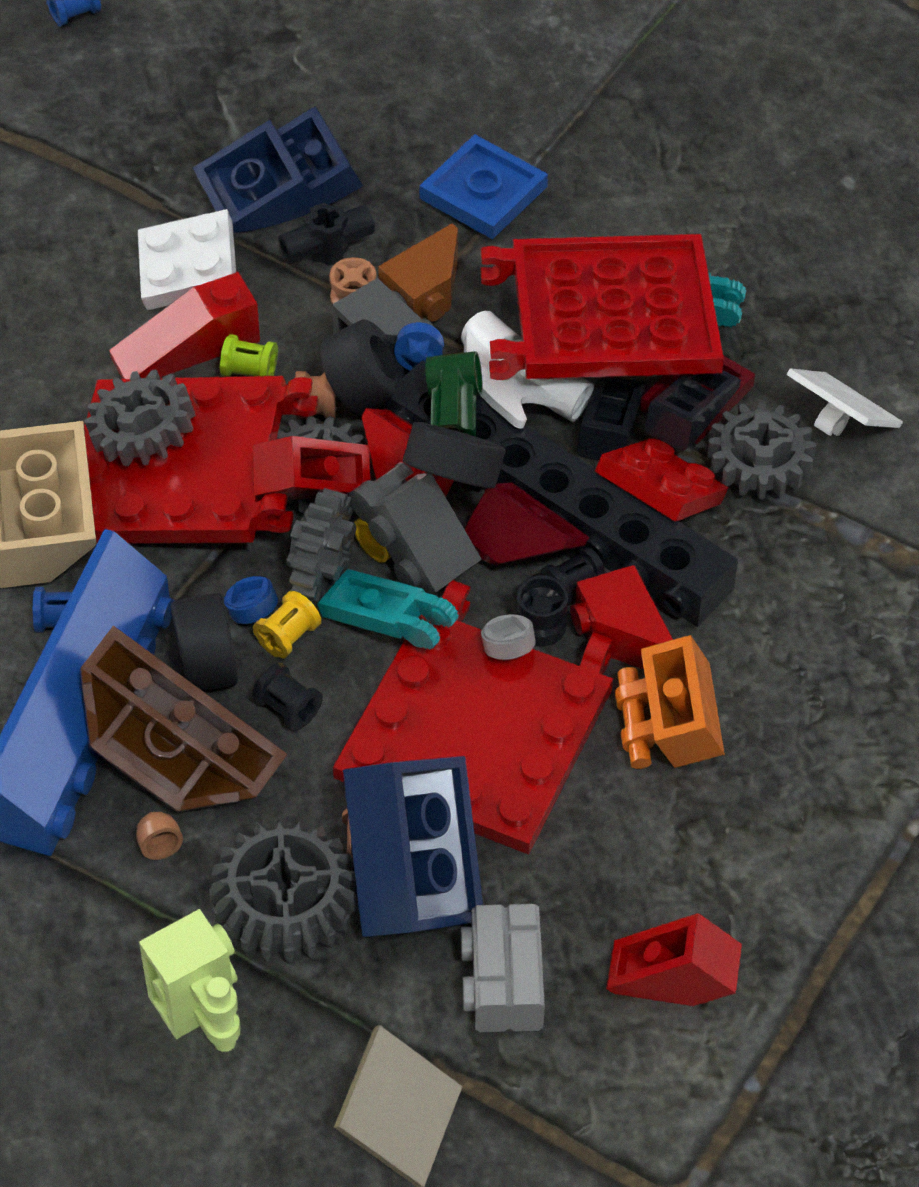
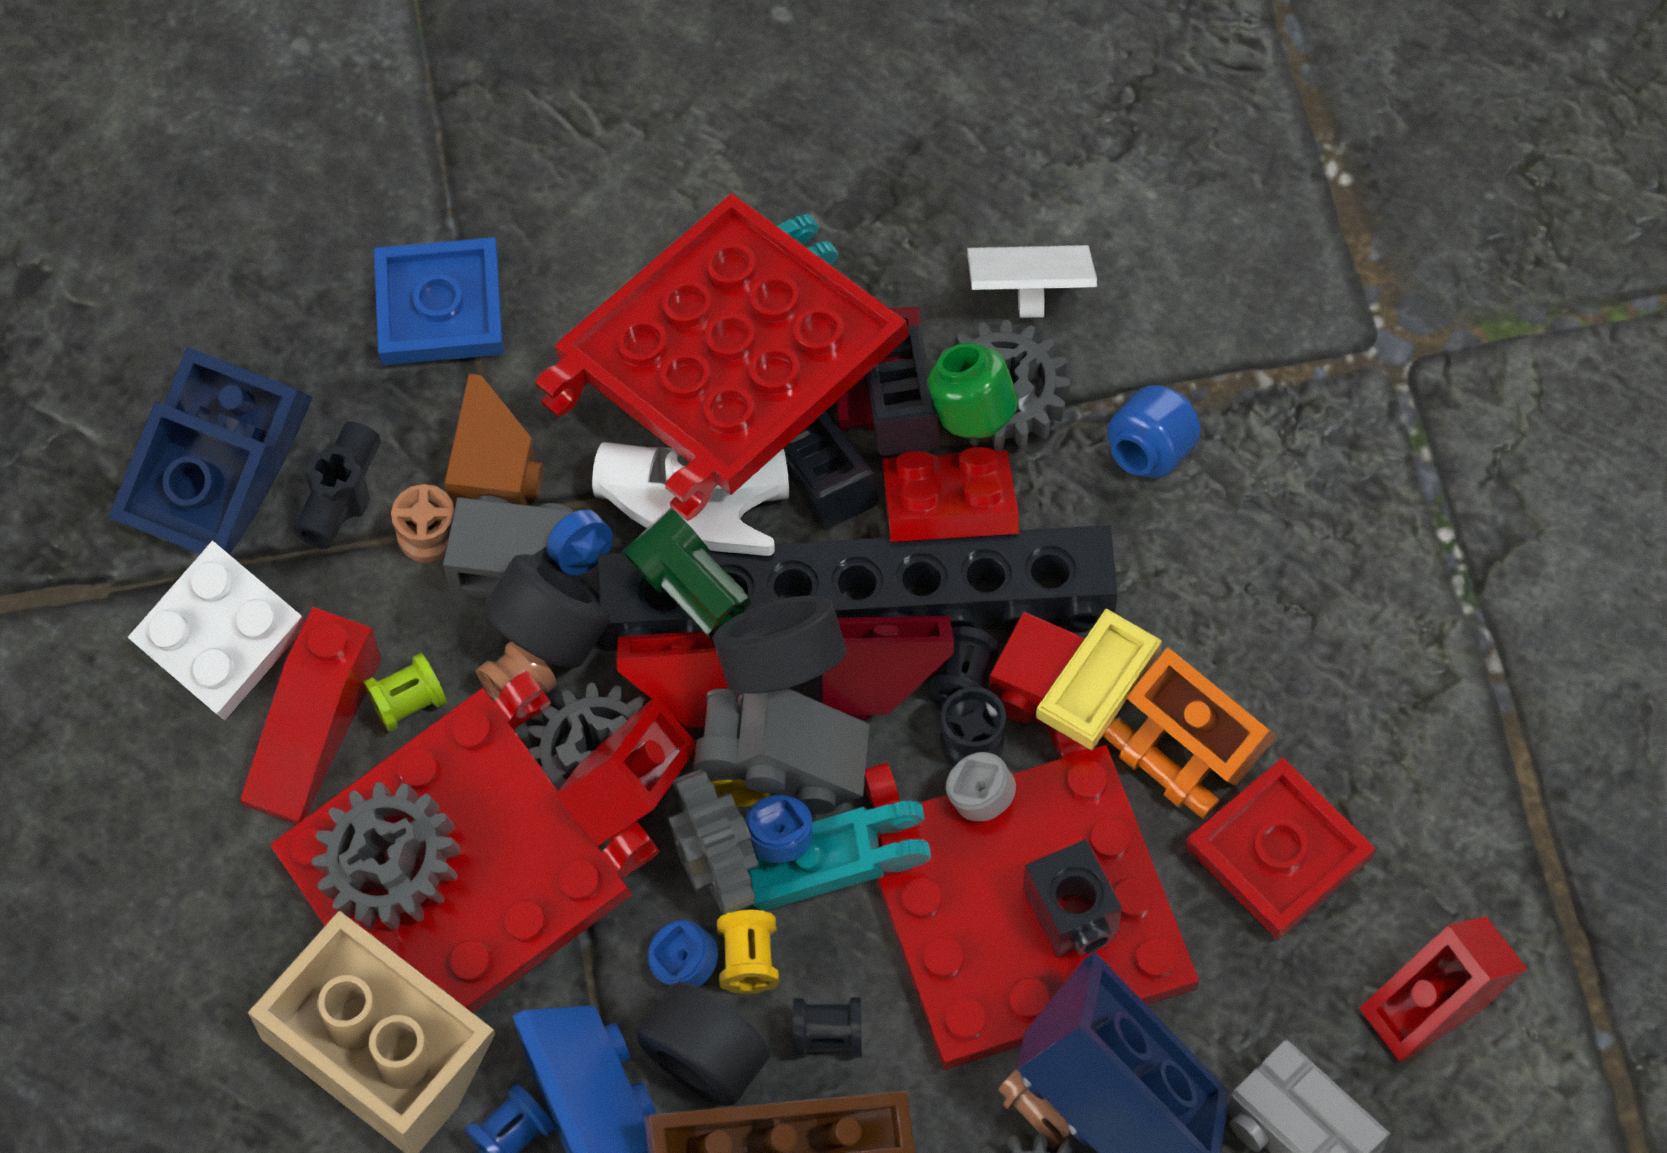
camera: 40 degrees left, 10 degrees up
none -> blue tile [745,795,813,863]
none -> green head [927,343,1019,438]
none -> black brick [1023,839,1122,958]
none -> light yellow tile [1036,609,1162,750]
none -> blue head [1107,385,1201,478]
none -> red plate [1185,757,1376,941]

